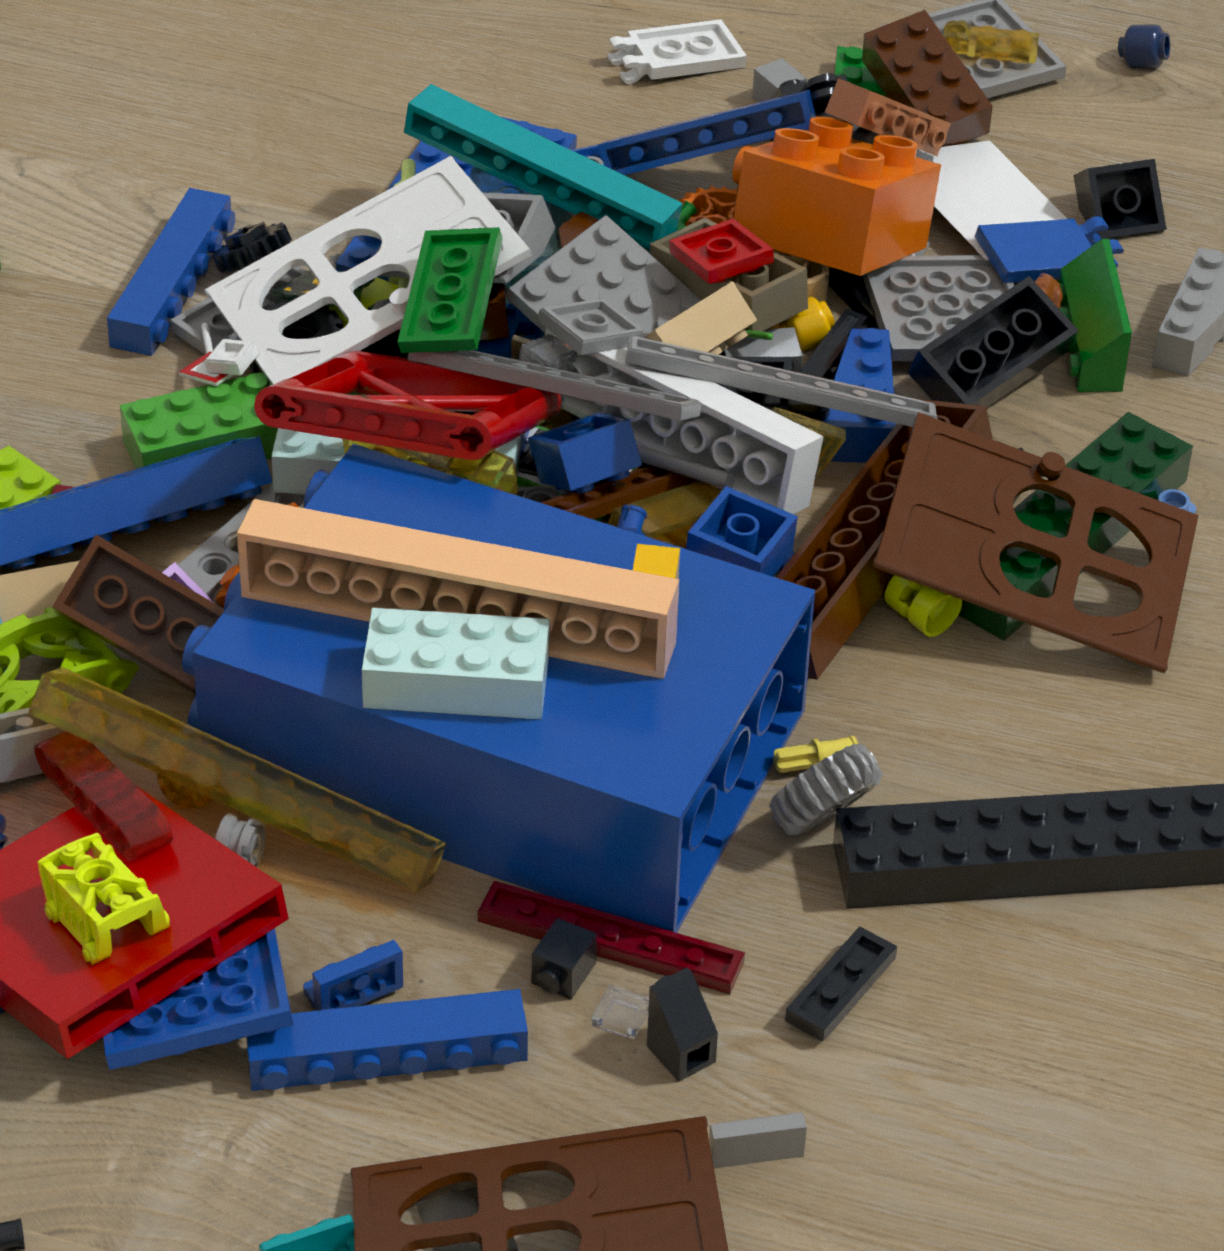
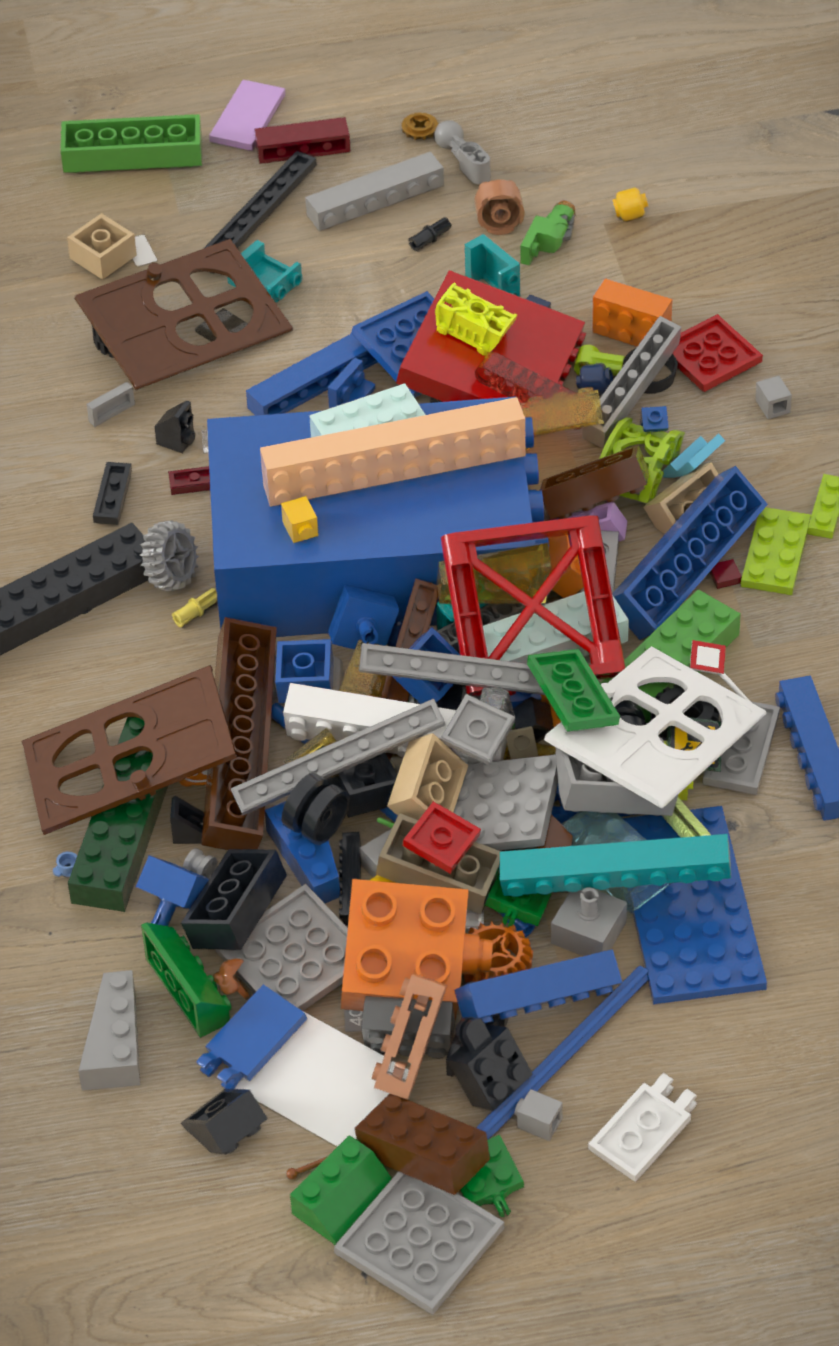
camera: 155 degrees right, 5 degrees up
white tile [204,339,259,376] -> none
black gear [212,221,292,273] -> none
clear yellow hinge [943,20,1039,64] -> none
dark blue head [1118,24,1171,68] -> none
none -> blue brick [136,855,209,926]
none -> light grey wheel [183,848,217,879]
none -> black wheel [281,772,350,845]
none -> dark orange hinge [286,1150,334,1180]
none -> green slope [290,1135,392,1245]

